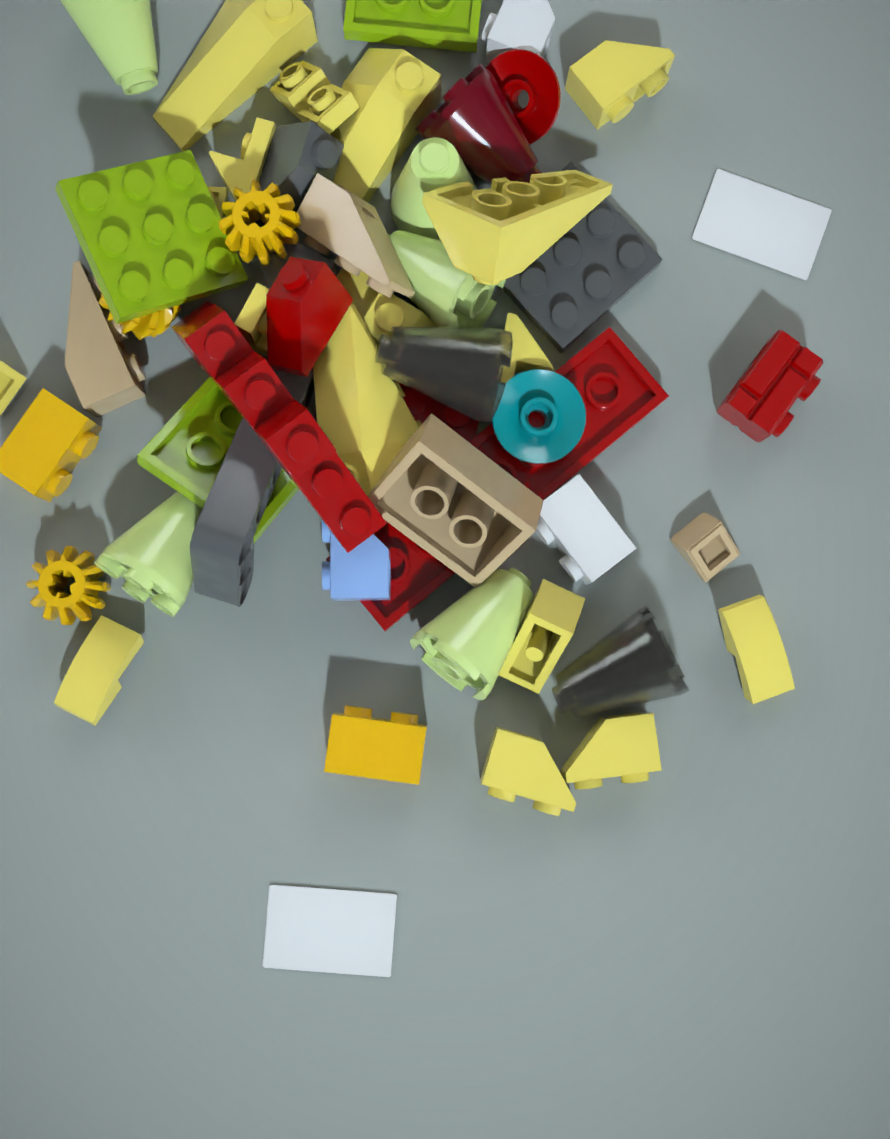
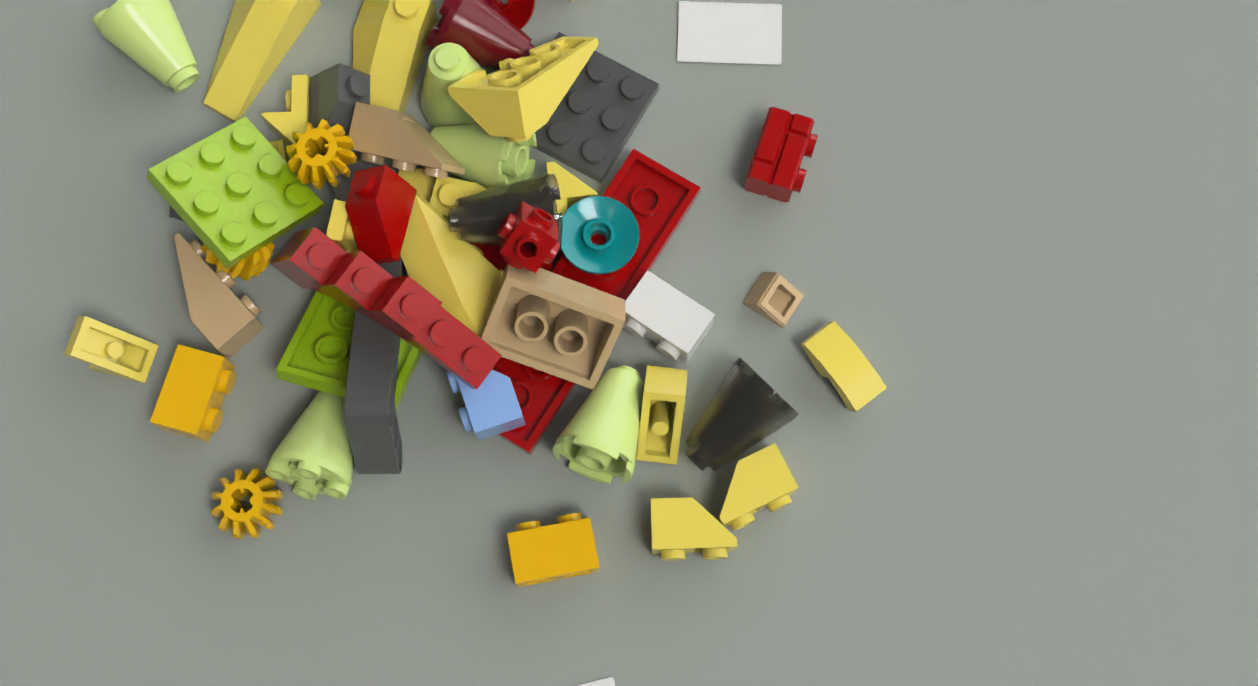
camera: 15 degrees left, 10 degrees down
light yellow slope [54,615,144,726] -> none
light yellow slope [270,60,360,134] -> none
none -> red brick [497,201,561,274]

